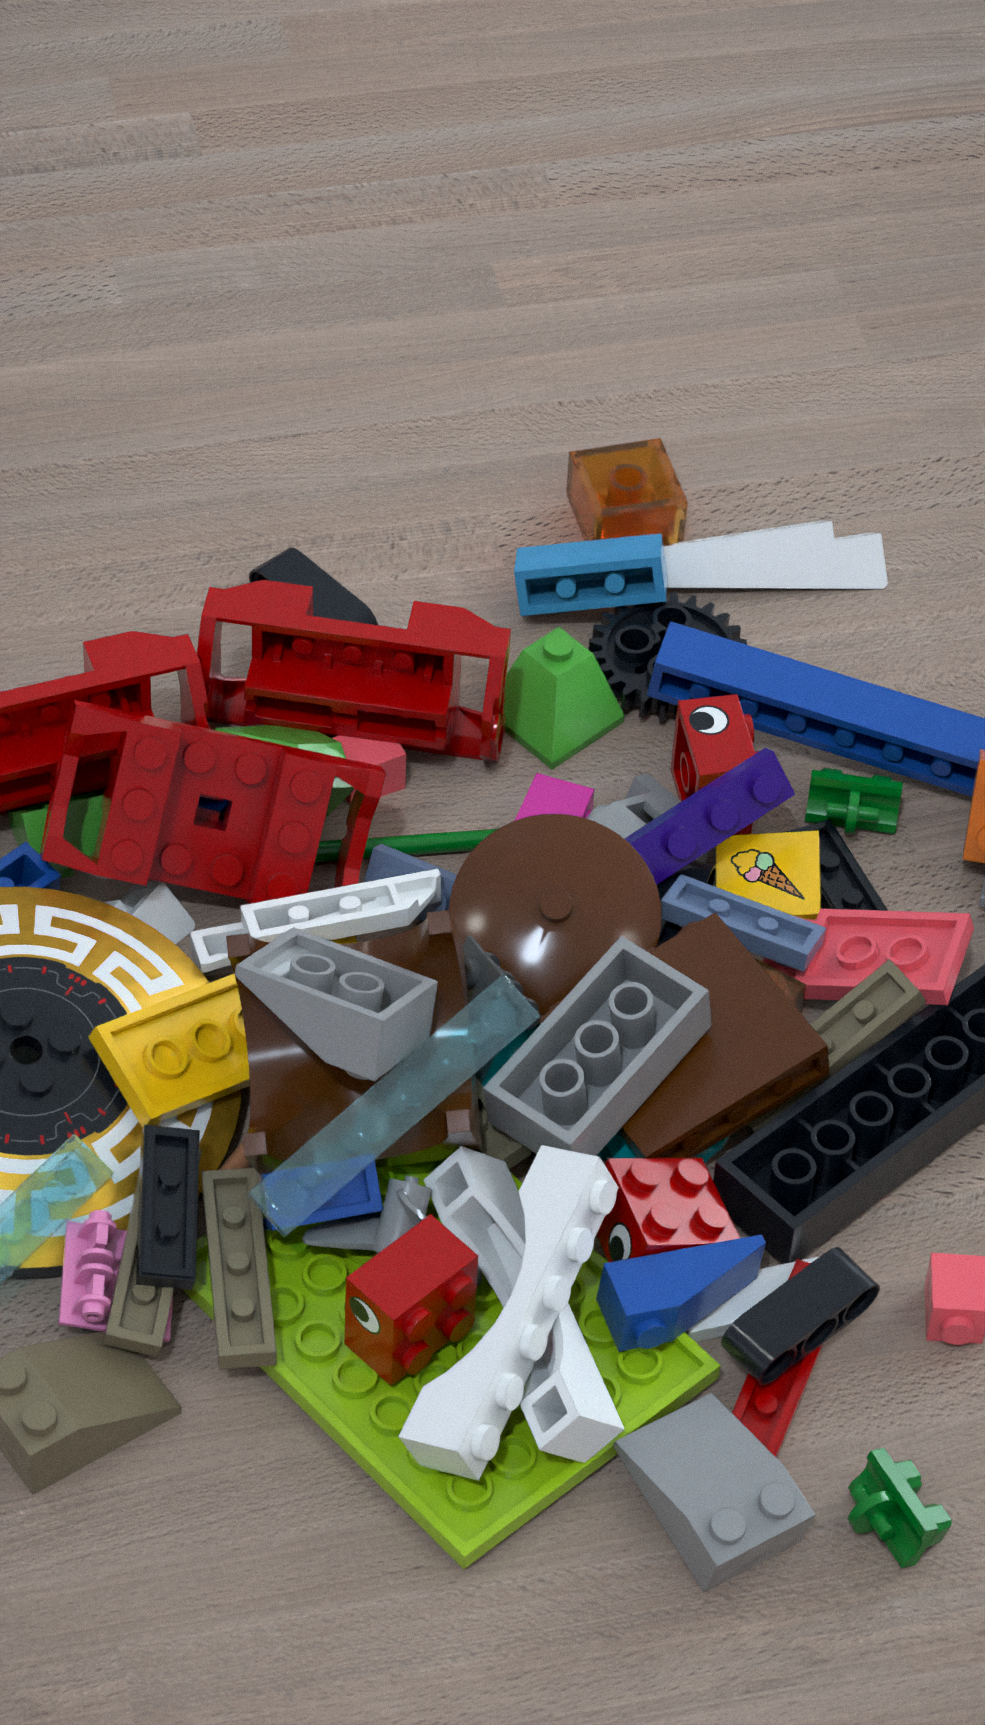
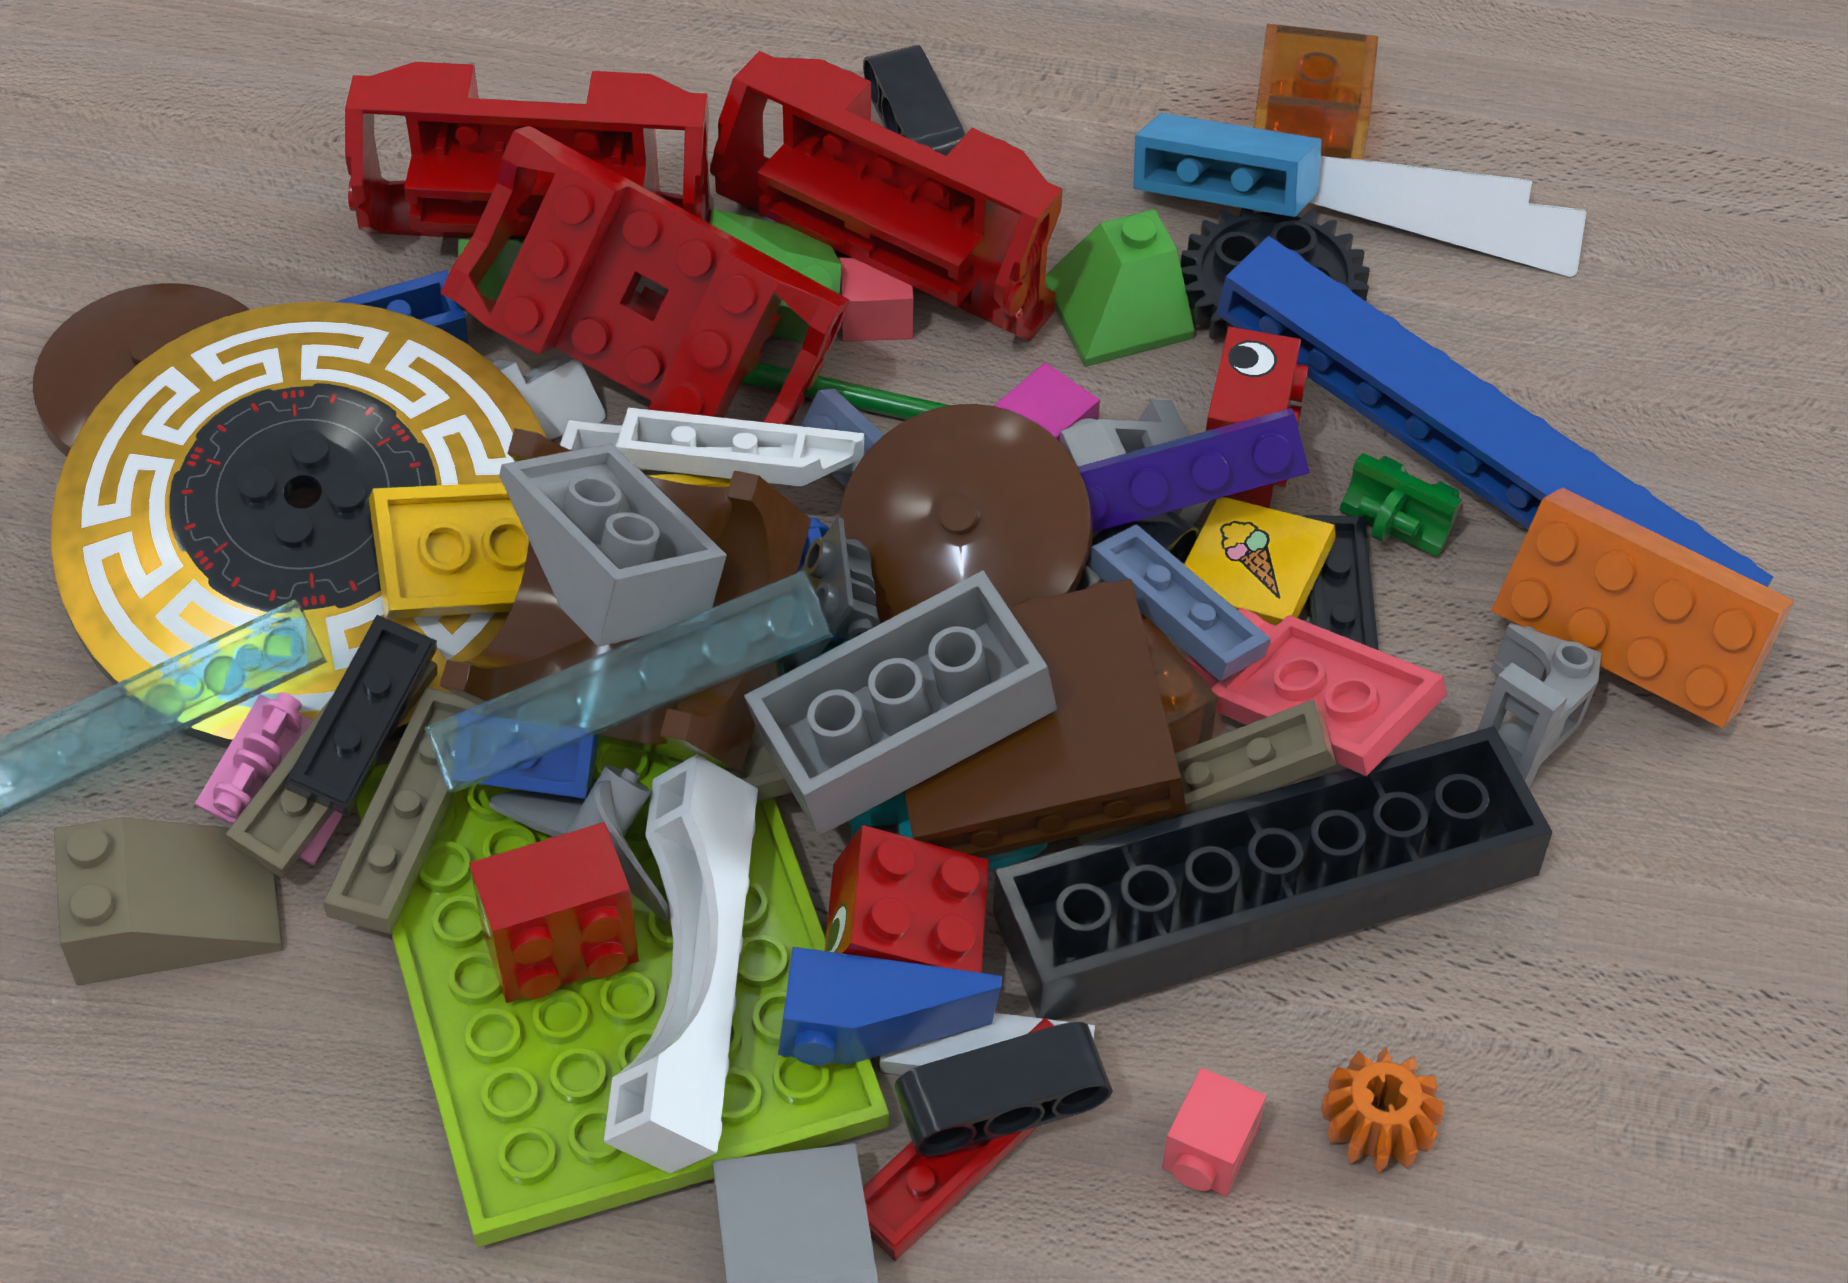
camera: 25 degrees right, 5 degrees up
white arch [398,1145,619,1481] -> none

